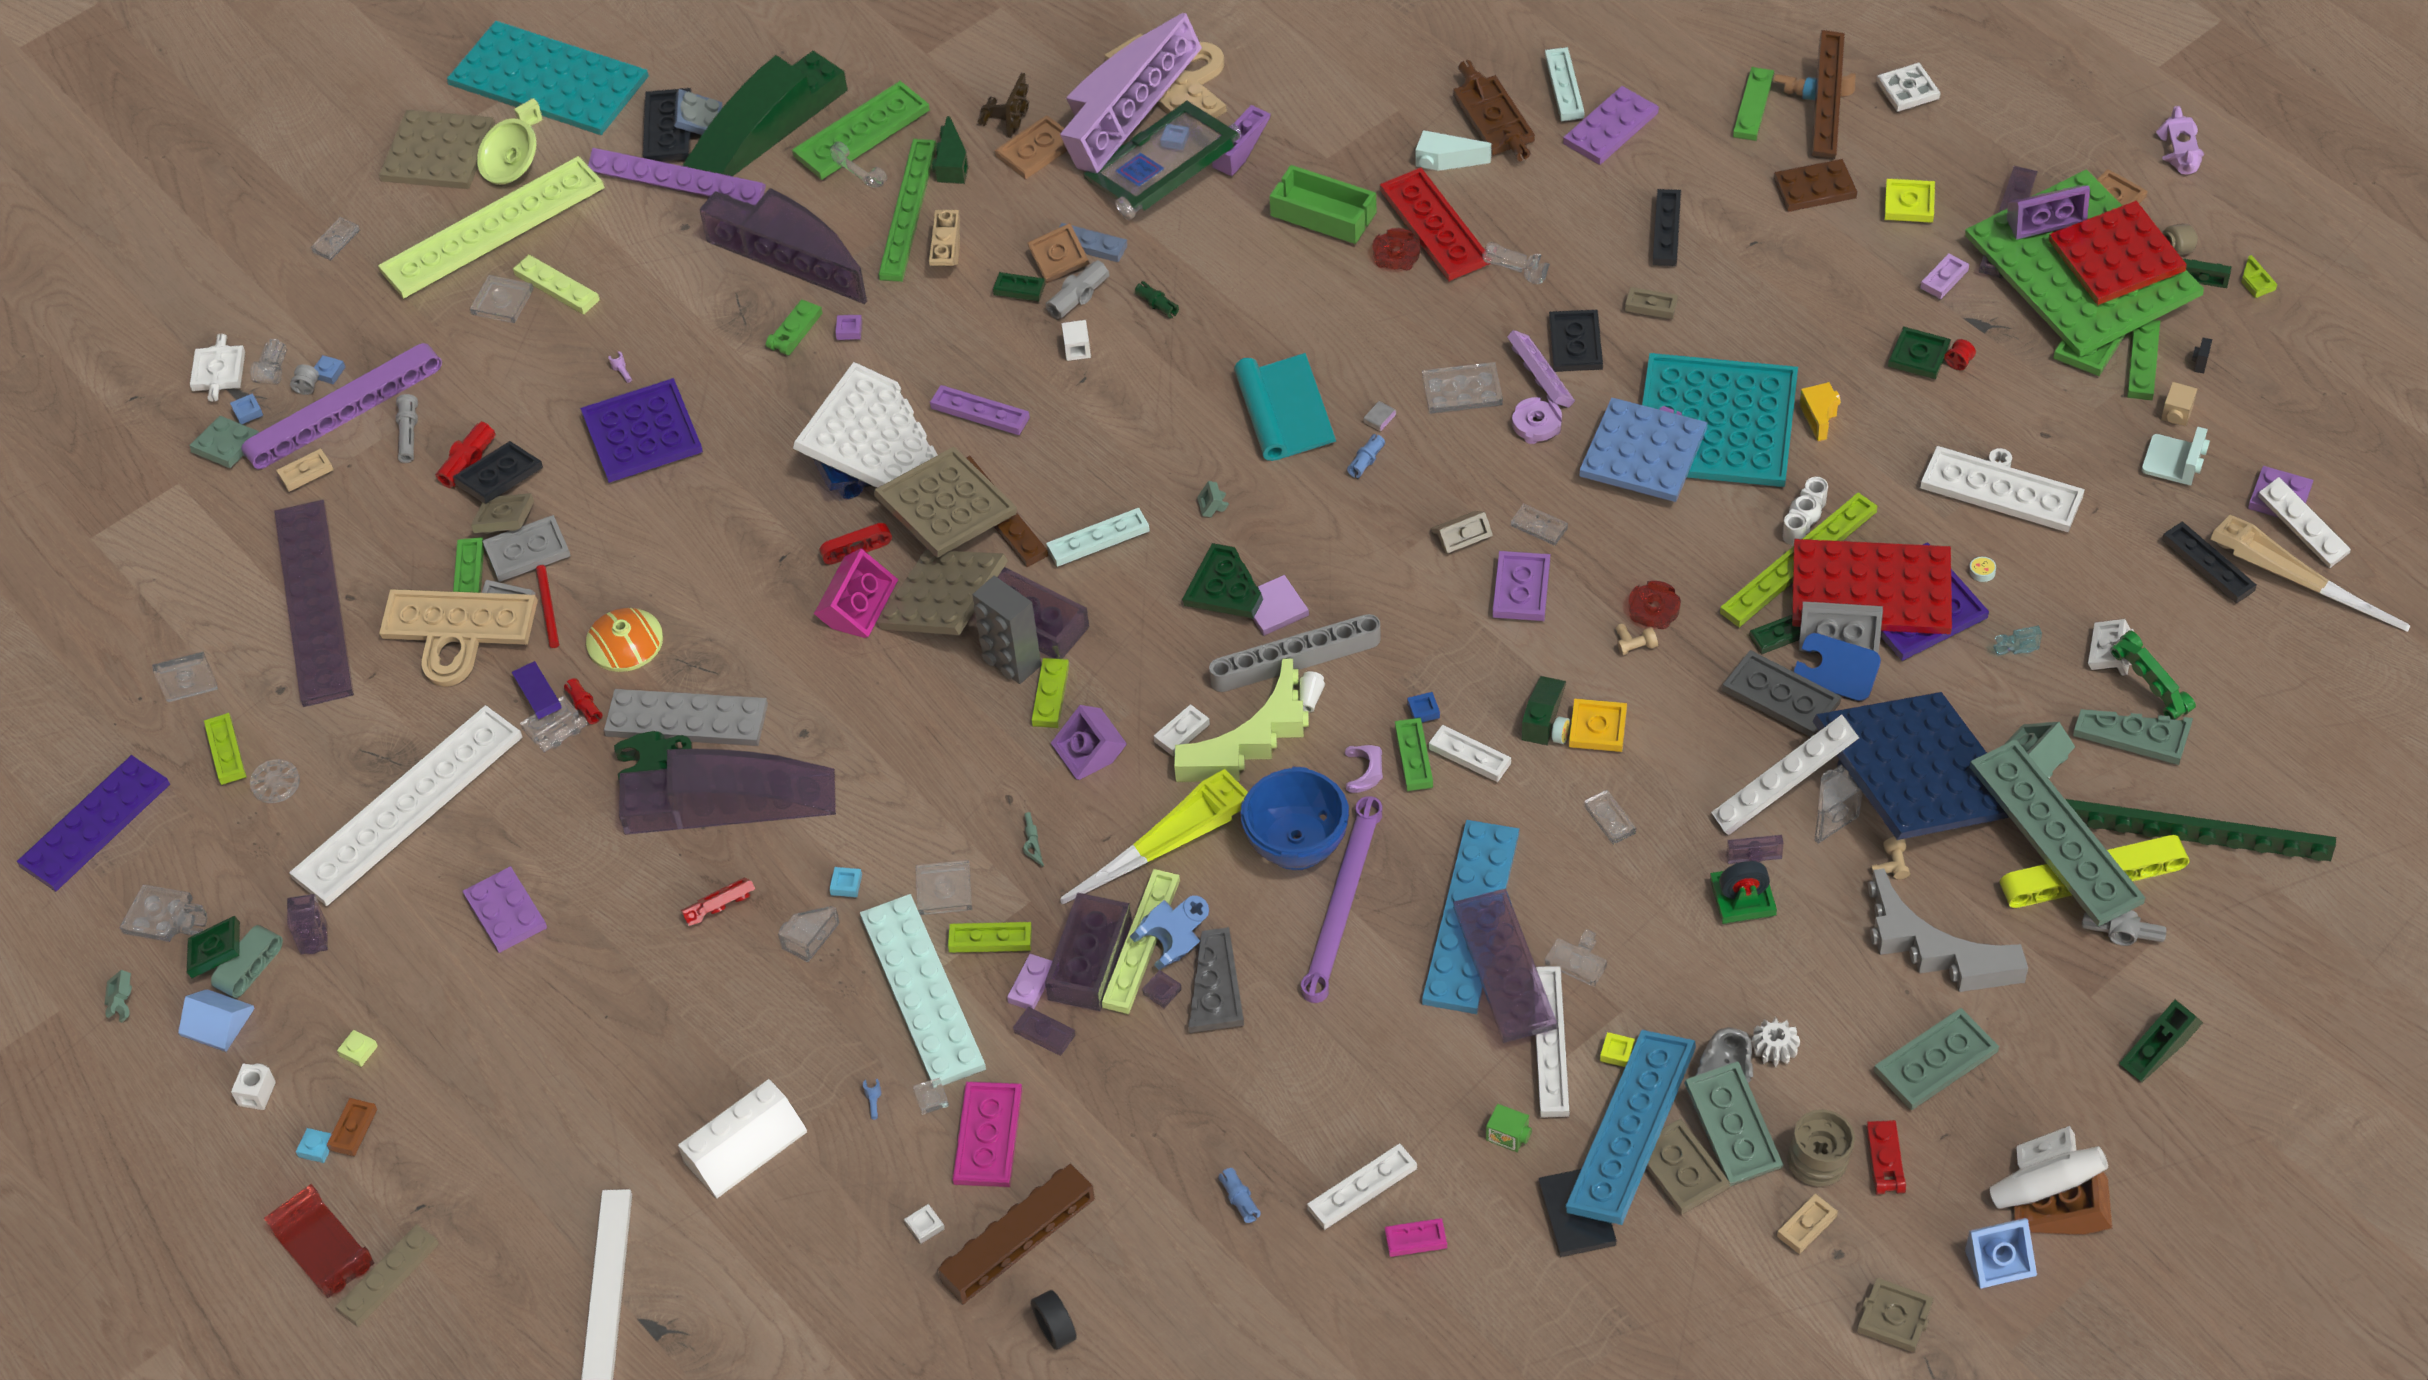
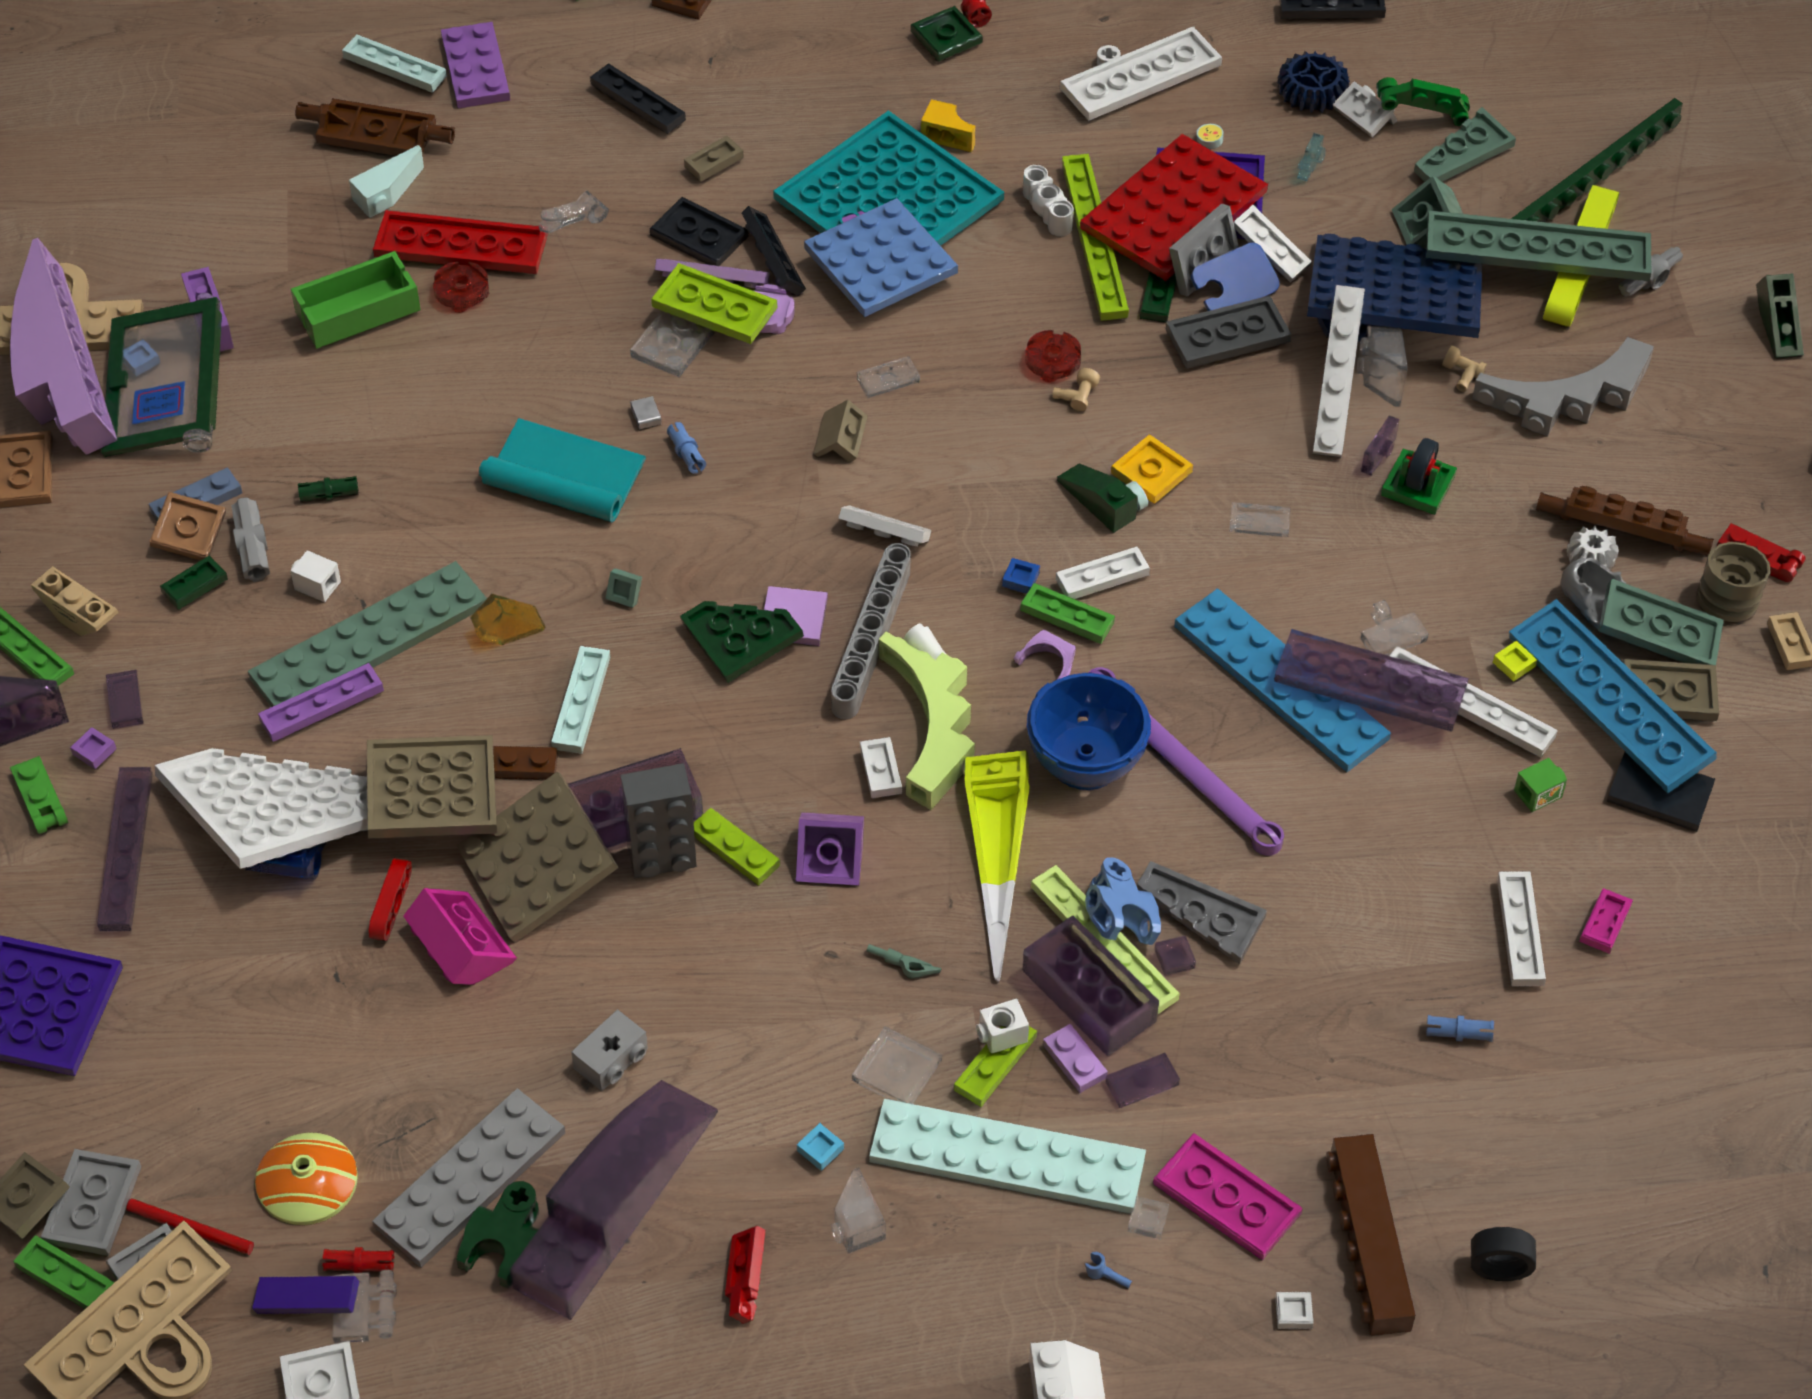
camera: 60 degrees left, 0 degrees up
medium lavender plate [1493,551,1550,621] -> none
sand green plate [1874,1008,1999,1111] -> none
none -> clear purple plate [97,767,153,931]
none -> clear purple tile [106,670,144,729]
none -> sand green plate [248,561,488,707]
none -> clear yellow slope [470,594,546,645]
none -> light grey brick [571,1009,648,1091]
none -> lime plate [651,263,778,344]
none -> black plate [741,206,806,296]
none -> white plate [839,505,931,546]
none -> white brick [976,998,1029,1054]
none -> white plate [1234,205,1312,283]
none -> dark blue gear [1277,51,1350,113]
none -> reddish brown plate [1536,486,1714,557]

